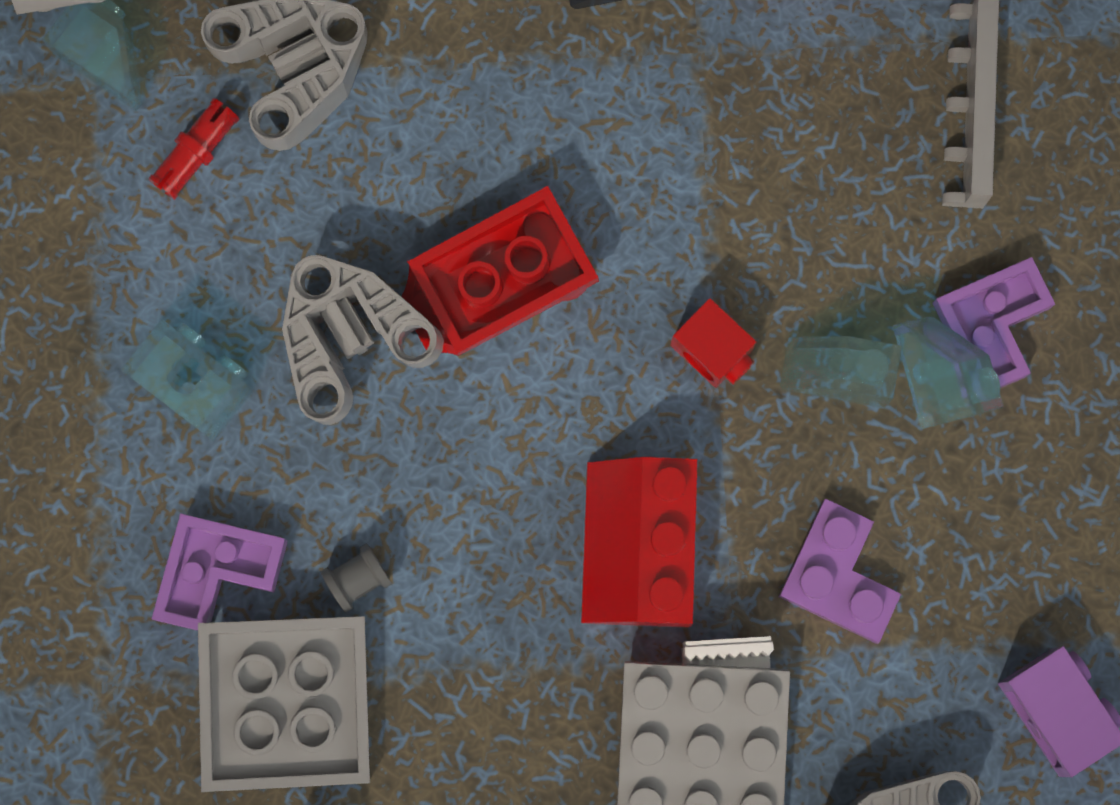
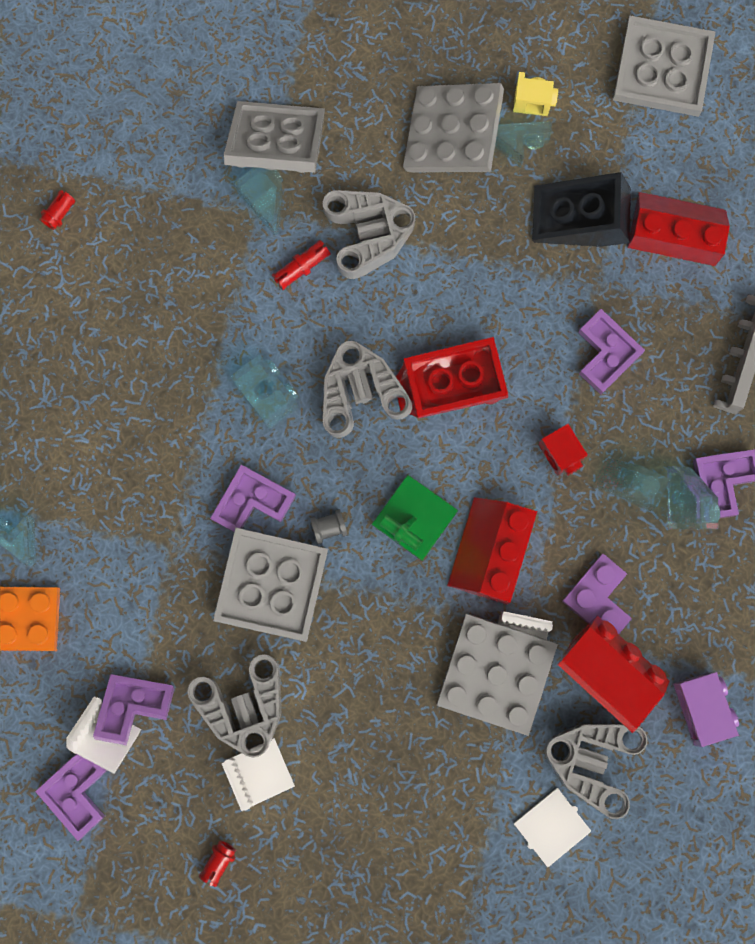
camera: 15 degrees right, 0 degrees up
none -> green plate [372,475,458,561]
none -> red slope [558,615,670,733]
none -> medium lavender plate [578,309,645,395]

